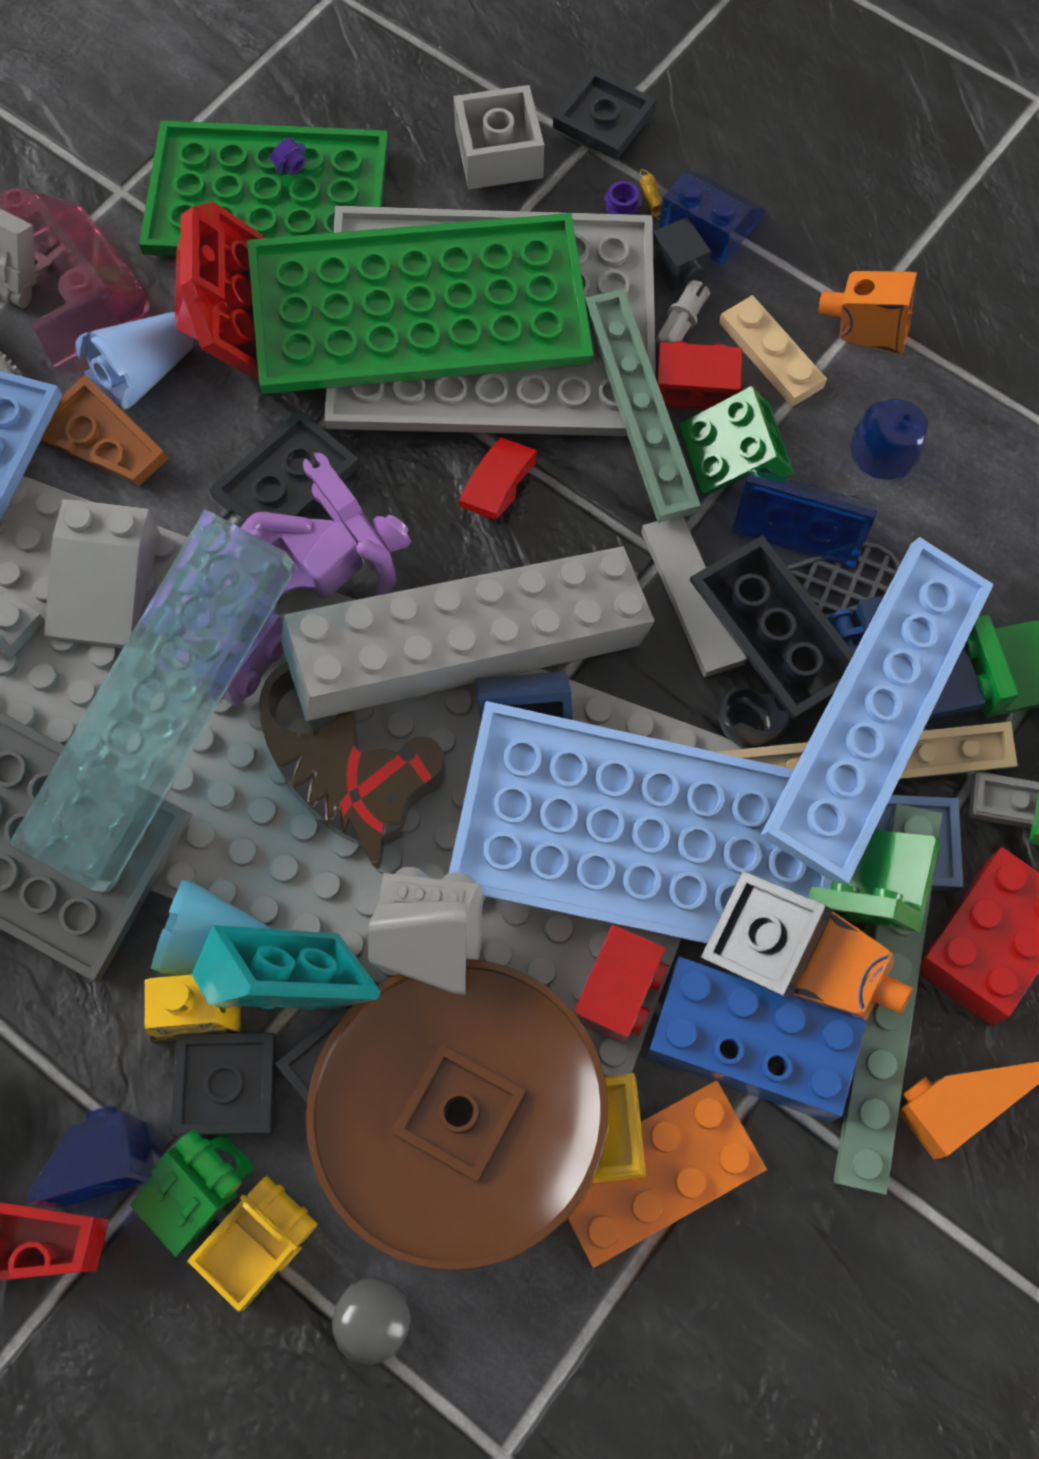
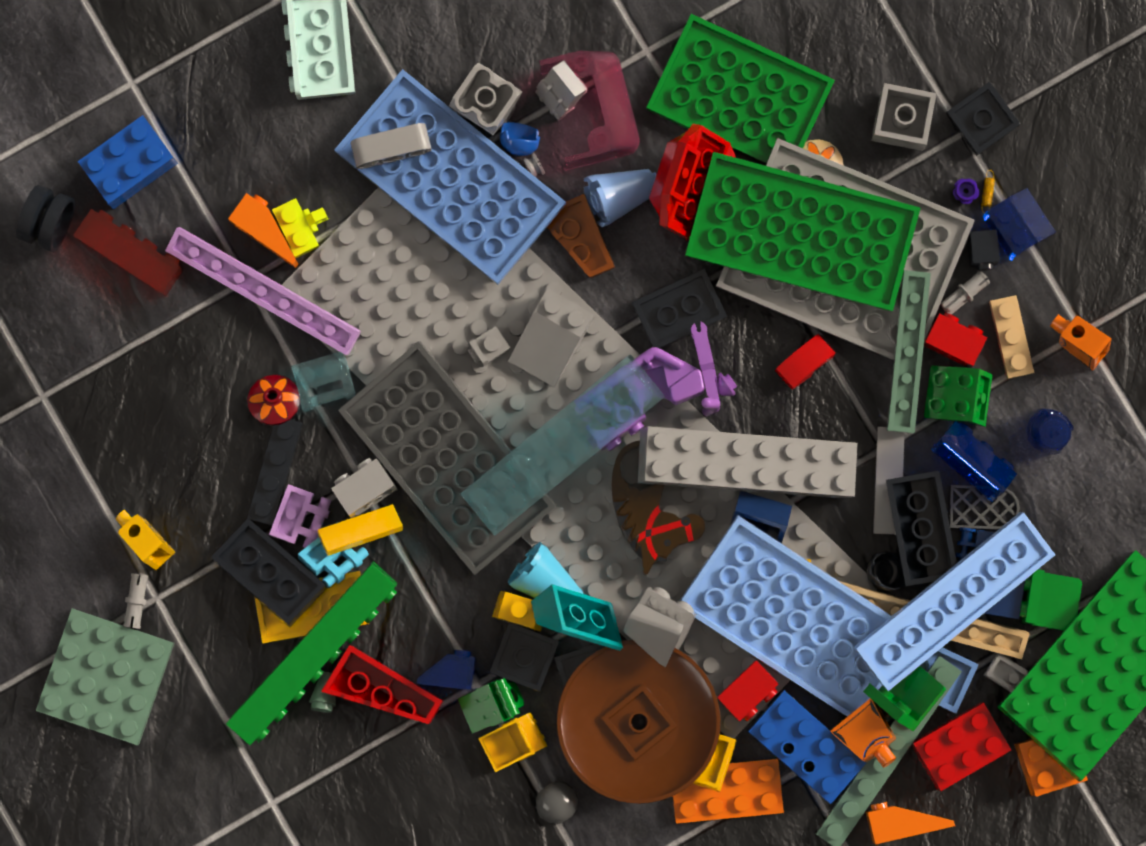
camera: 25 degrees right, 15 degrees up
dark purple plate [270,137,306,176] -> none
plate [701,871,832,1000] -> none

